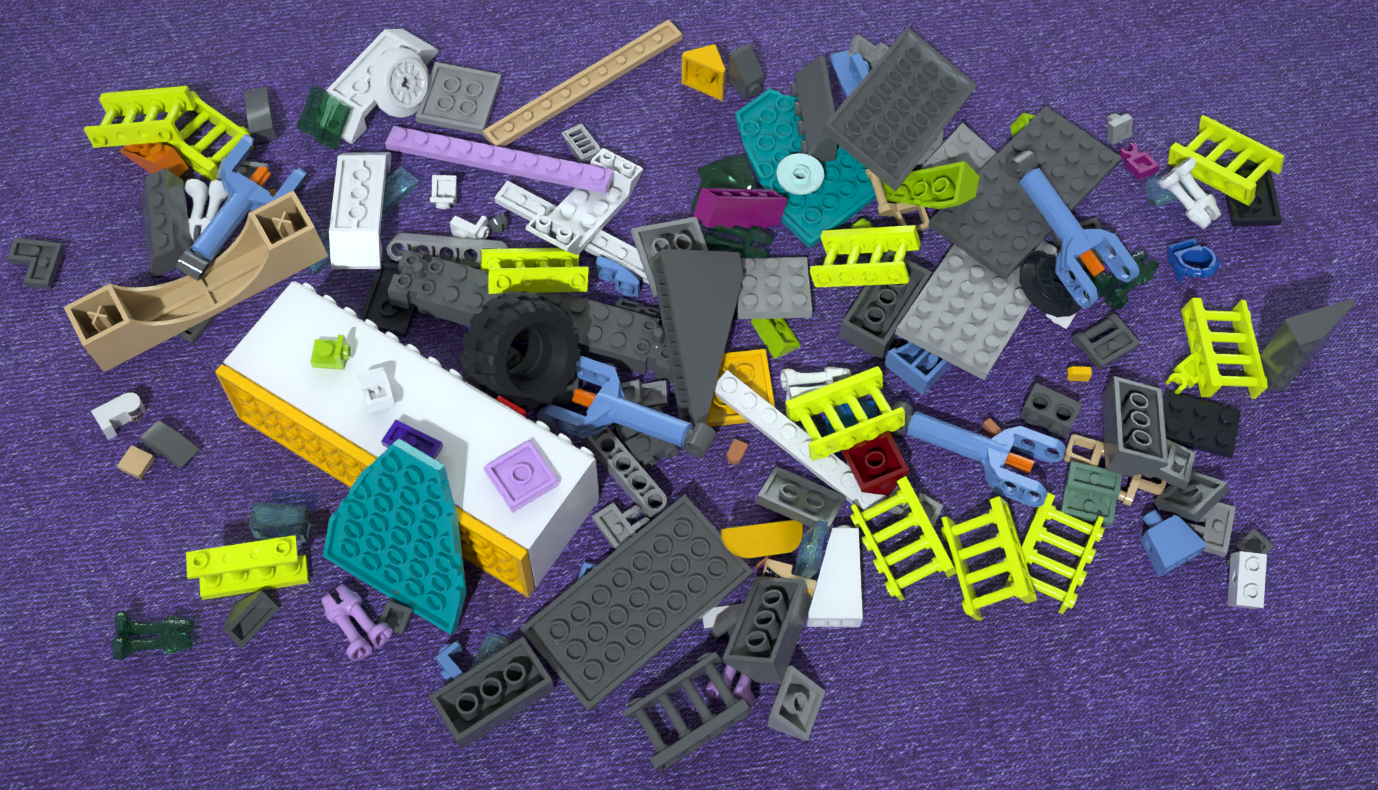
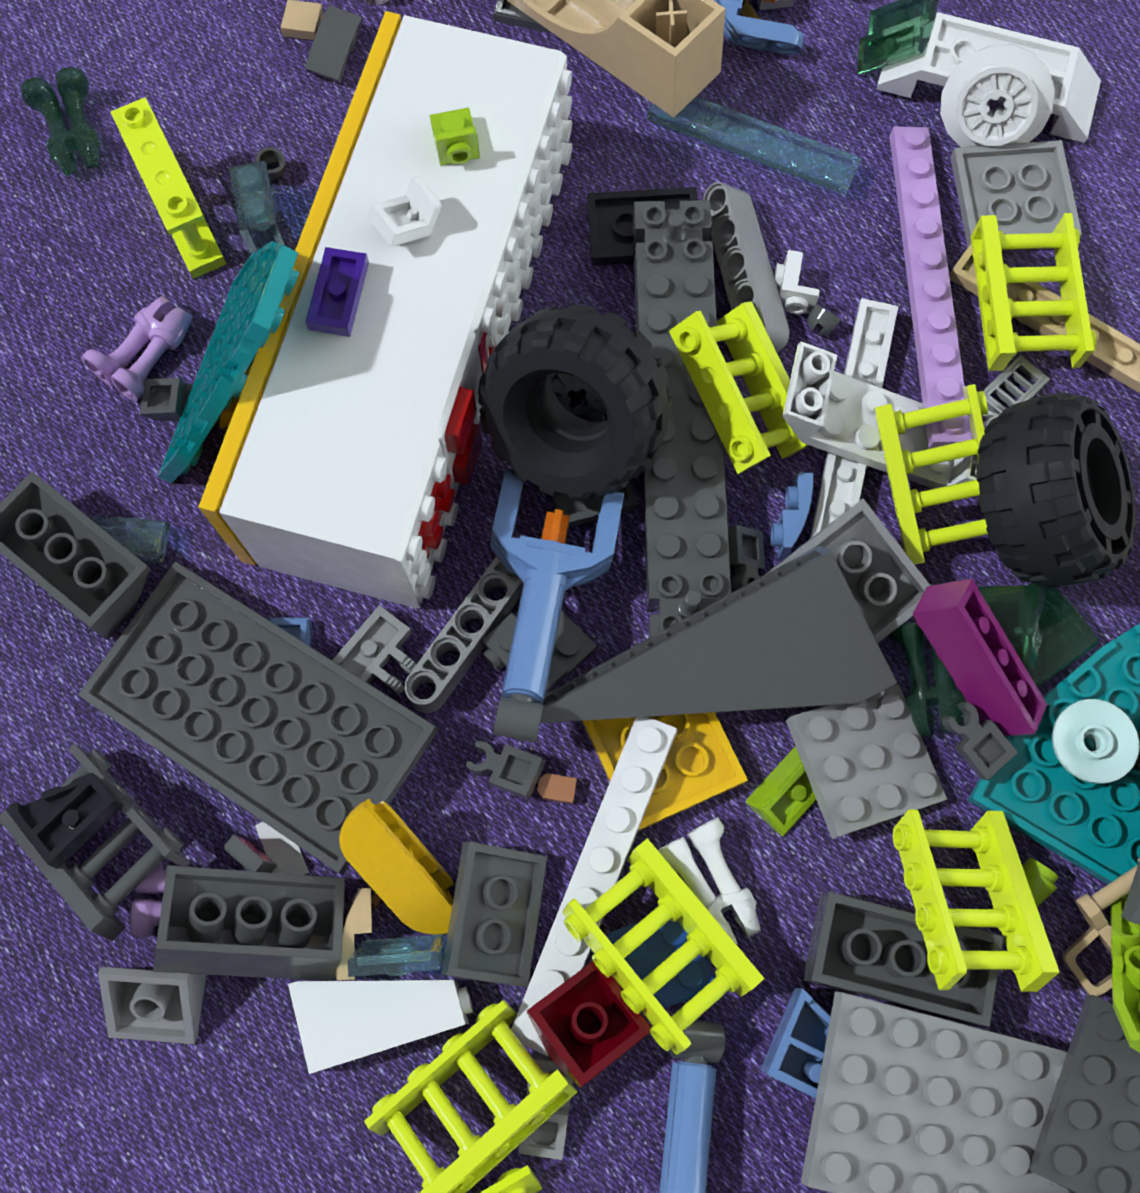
camera: 75 degrees right, 10 degrees up
dark grey slope [222,590,280,648] -> none
white slope [329,152,392,269] -> none
white bracket [430,175,457,209] -> none
medium blue bracket [436,641,464,684] -> none
lavender tile [483,440,559,513] -> none
light grey slope [620,380,670,408] -> none
none -> black wing [5,773,124,869]
none -> dark grey hinge [256,147,286,181]
none -> dark grey plate [466,741,546,800]
none -> neon yellow fence [874,384,988,565]
none -> dark grey plate [941,702,1018,780]
none -> neon yellow fence [970,213,1097,371]
none -> black tyre [976,392,1136,588]

